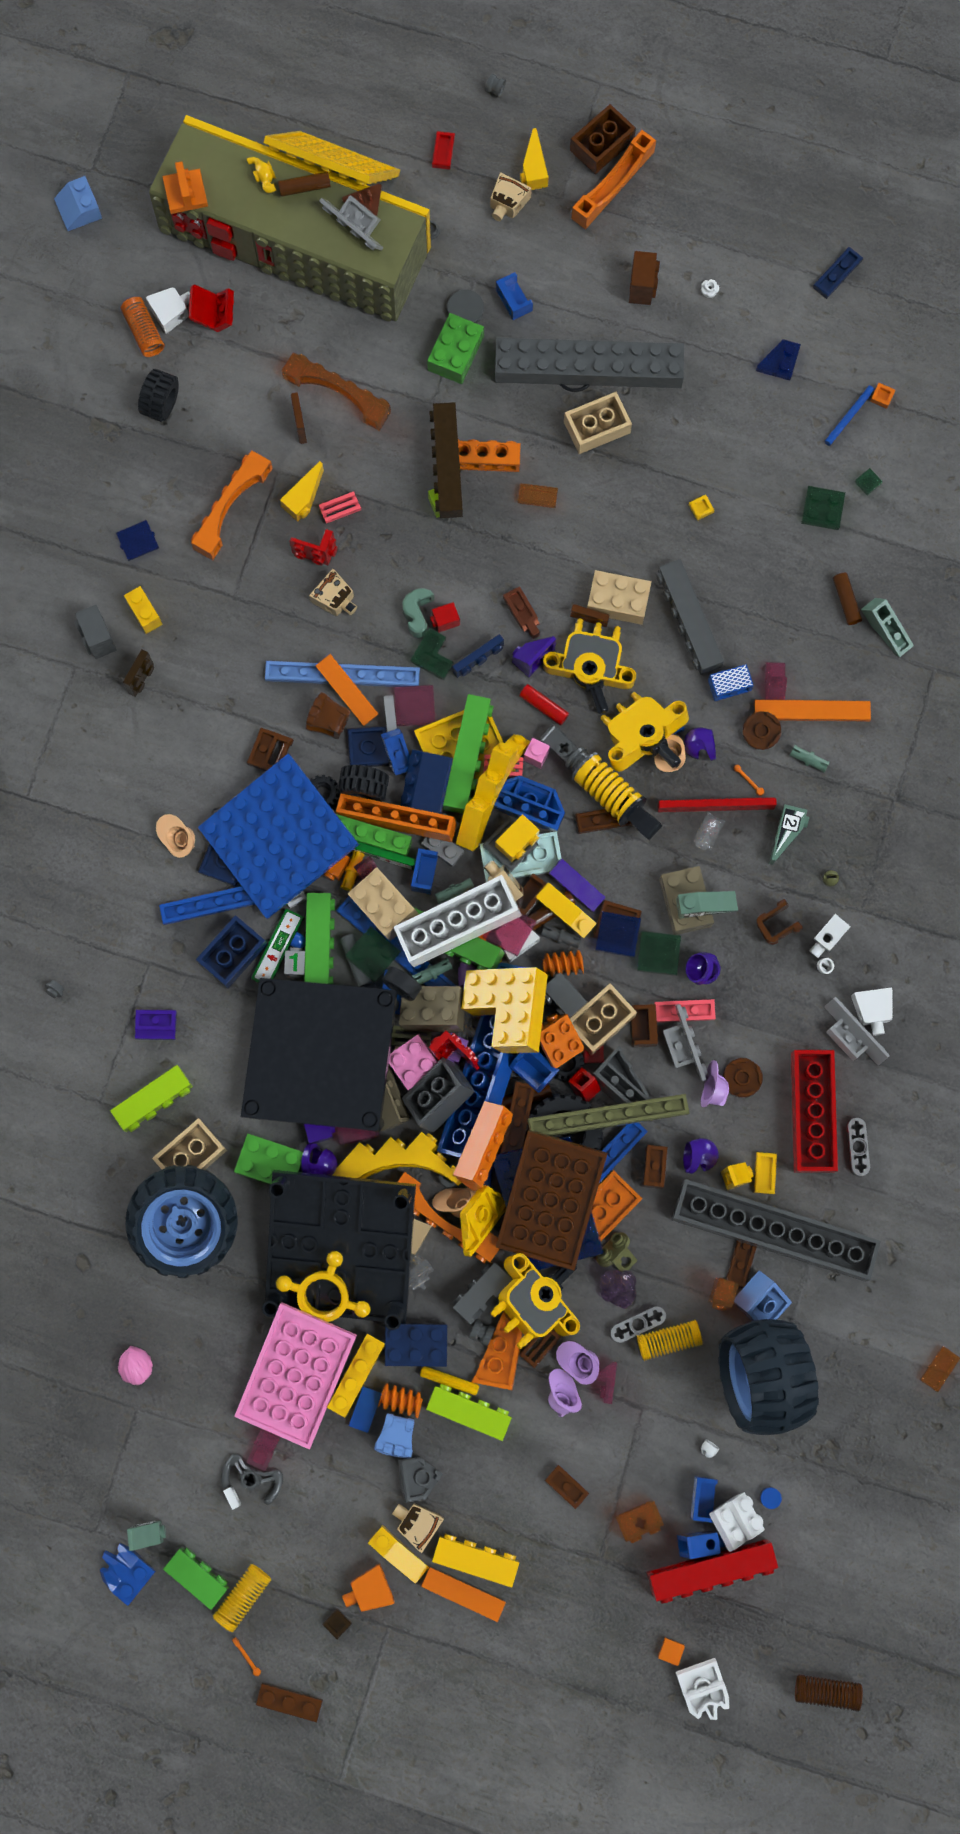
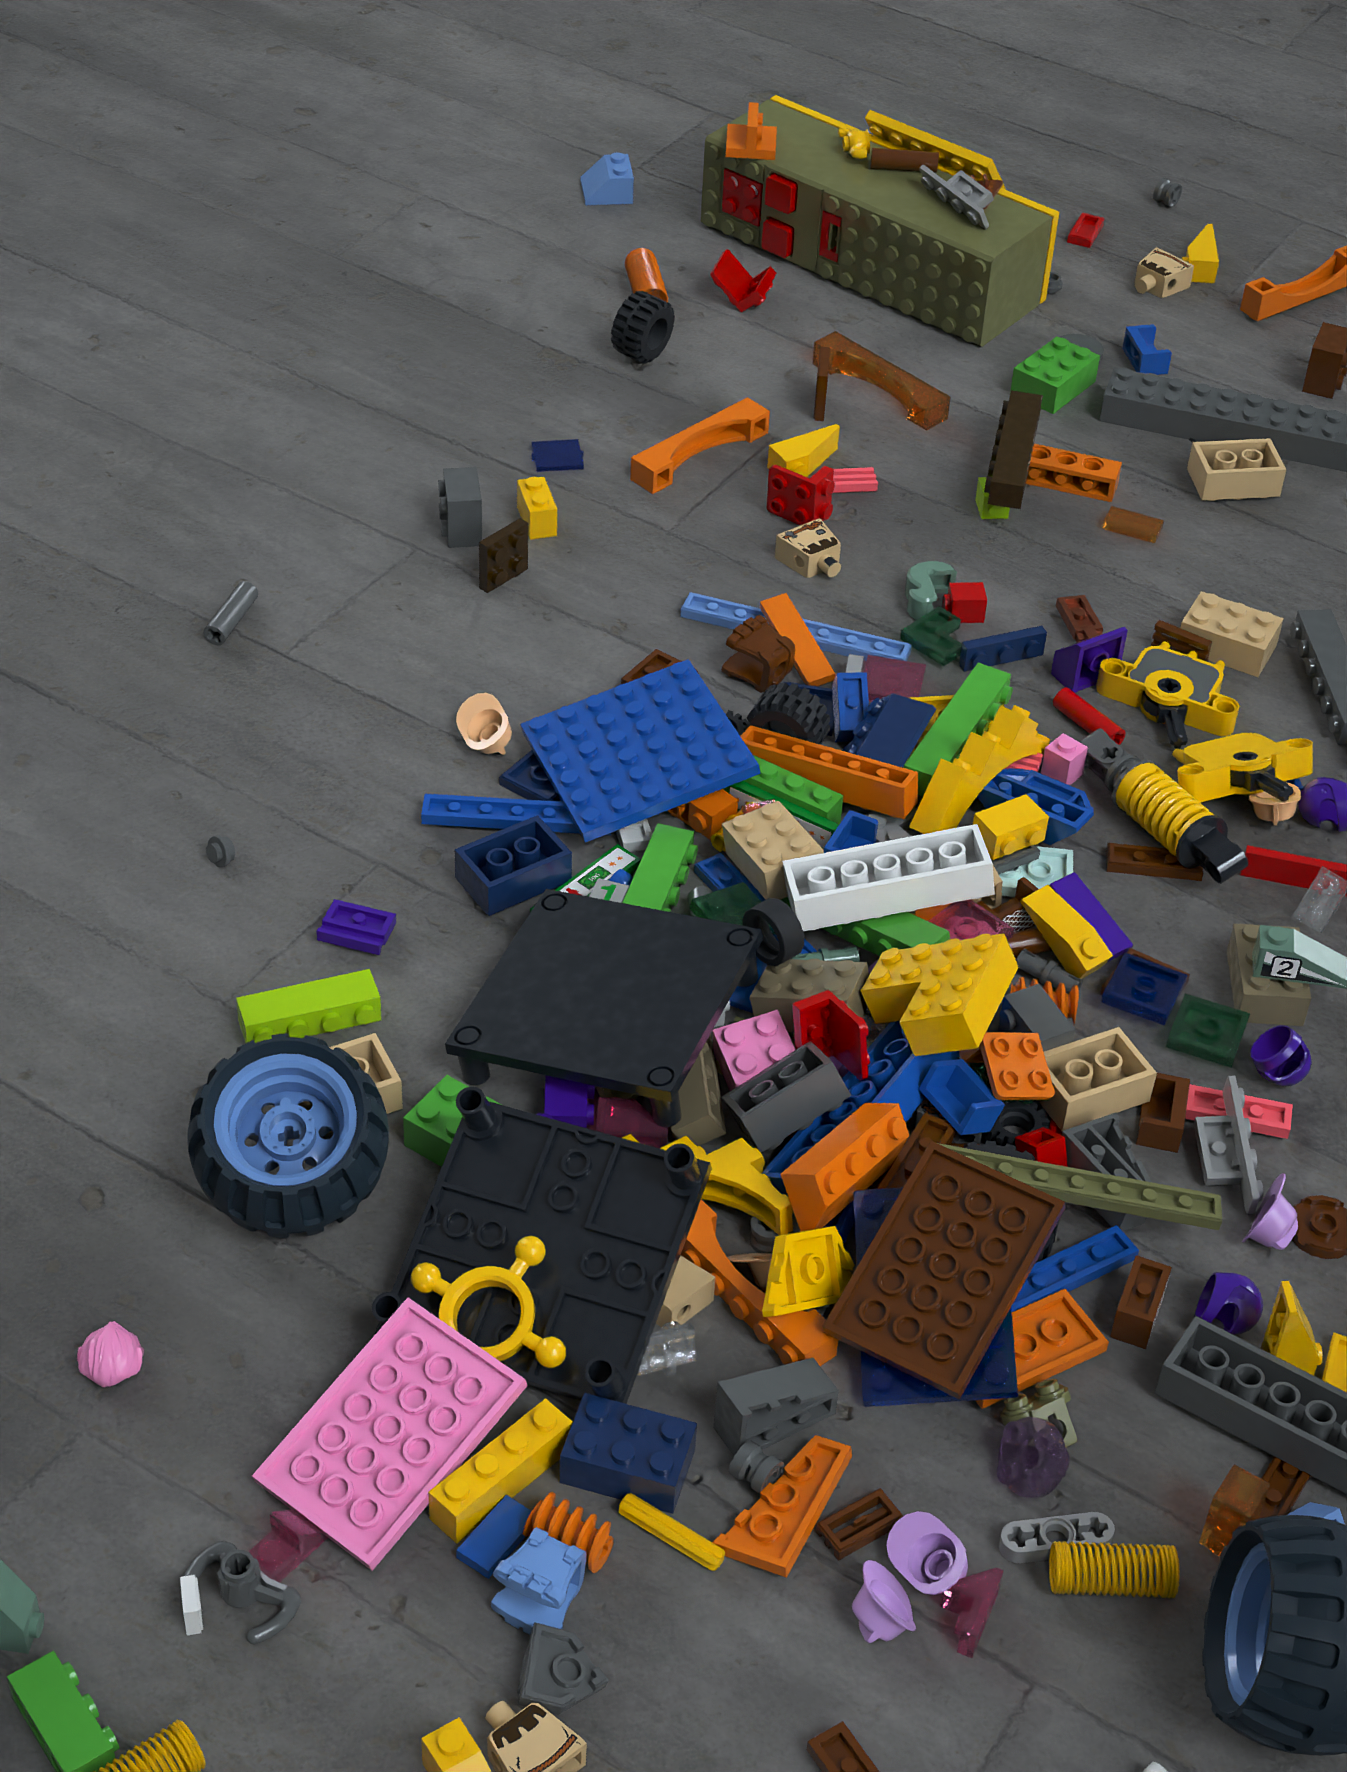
camera: 15 degrees right, 35 degrees down
white torso [146,287,190,334] -> none
lime brick [426,1384,512,1441] -> none
piece [491,1253,580,1349] -> none
reddish brown brick [570,104,636,175] -> none

